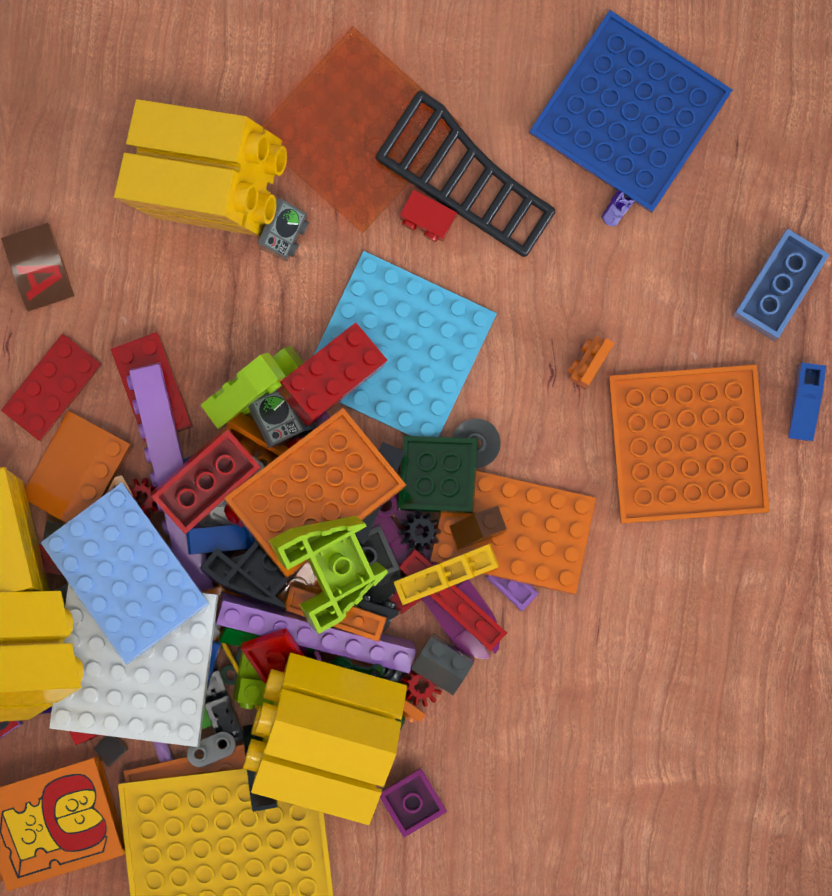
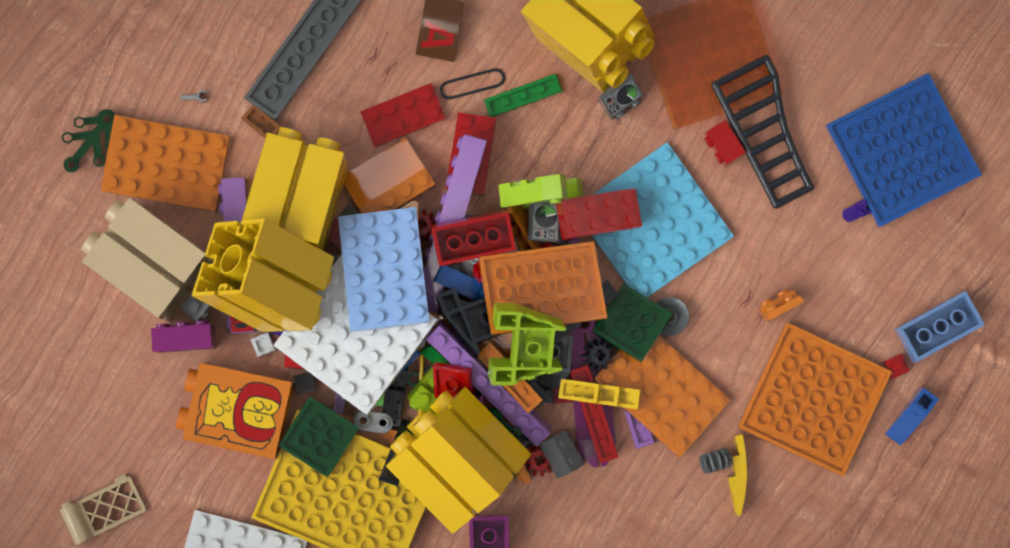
camera: 25 degrees right, 0 degrees up
reddish brown slope [449,506,507,550] -> none
none -> white tile [250,332,276,357]
none -> dark green plate [278,396,359,478]
none -> black piece [440,68,505,99]
none -> green tile [484,74,562,117]
none -> dark grey gear [699,448,733,474]
none -> yellow slope [727,434,747,516]
none -> red plate [883,354,910,379]

